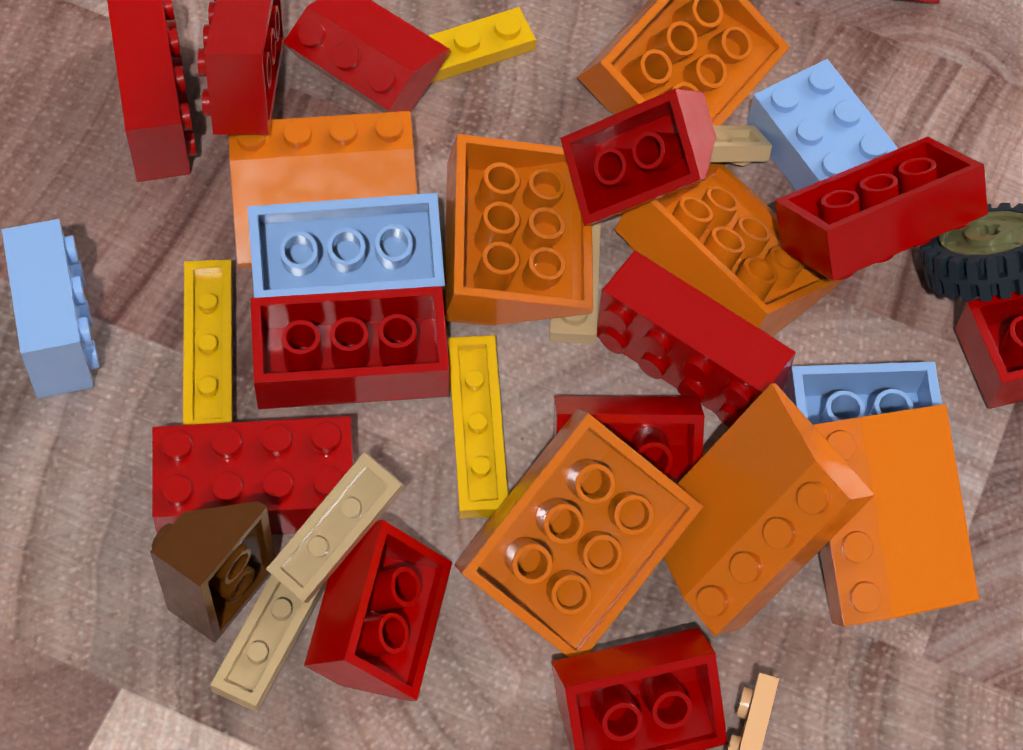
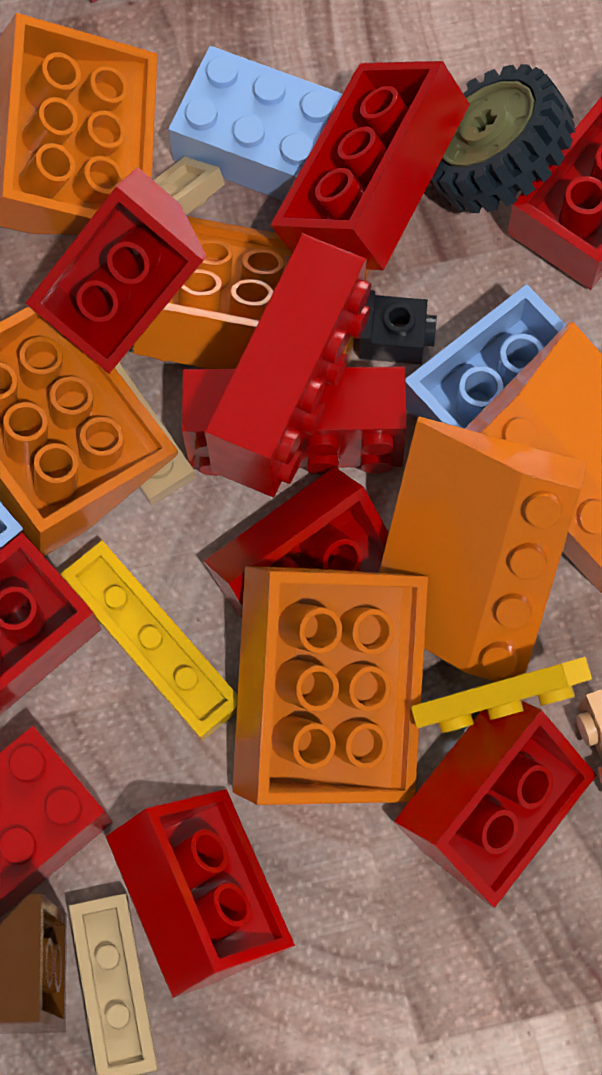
camera: 30 degrees left, 10 degrees up
tan plate [266,452,405,603] -> none
none -> red brick [205,233,372,498]
none -> black brick [359,290,437,365]
none -> yellow plate [411,657,592,733]

